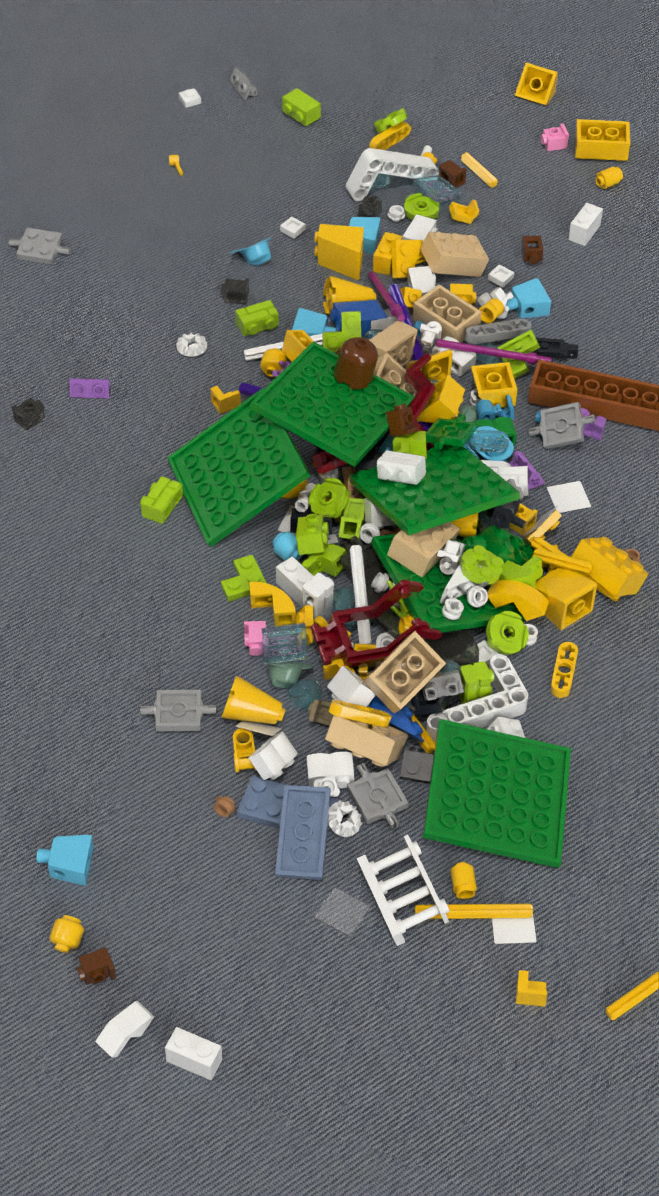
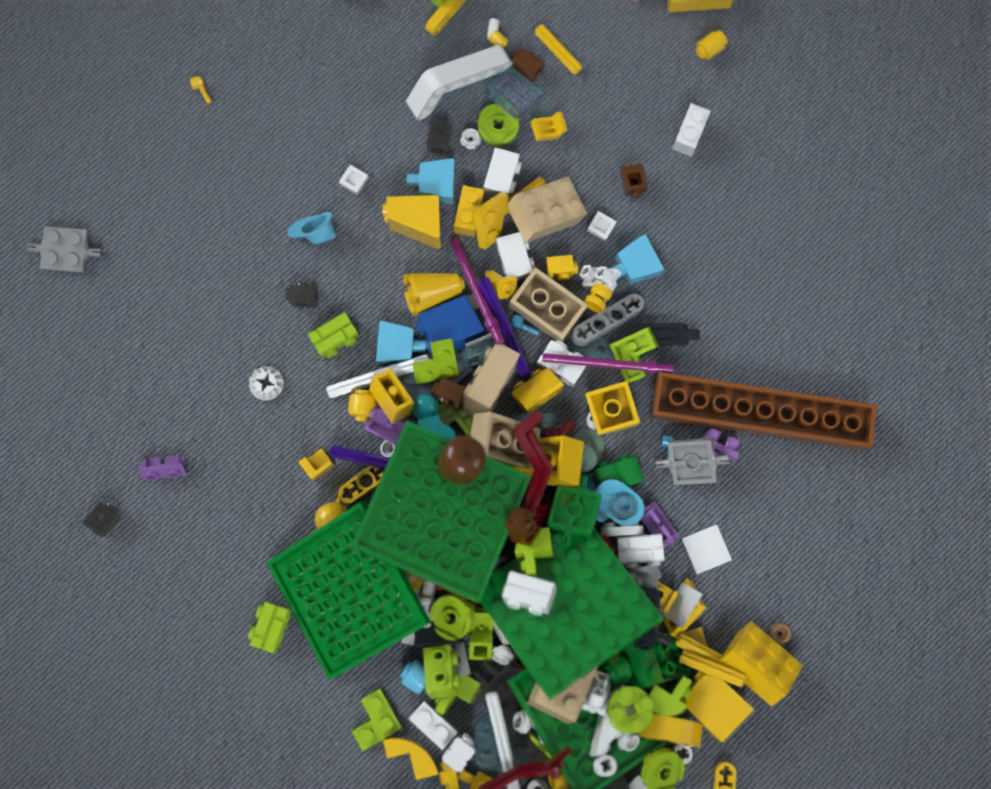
camera: 10 degrees left, 30 degrees up
white hips [420,321,442,355] -> none
dark azure leg [476,395,514,420] -> none

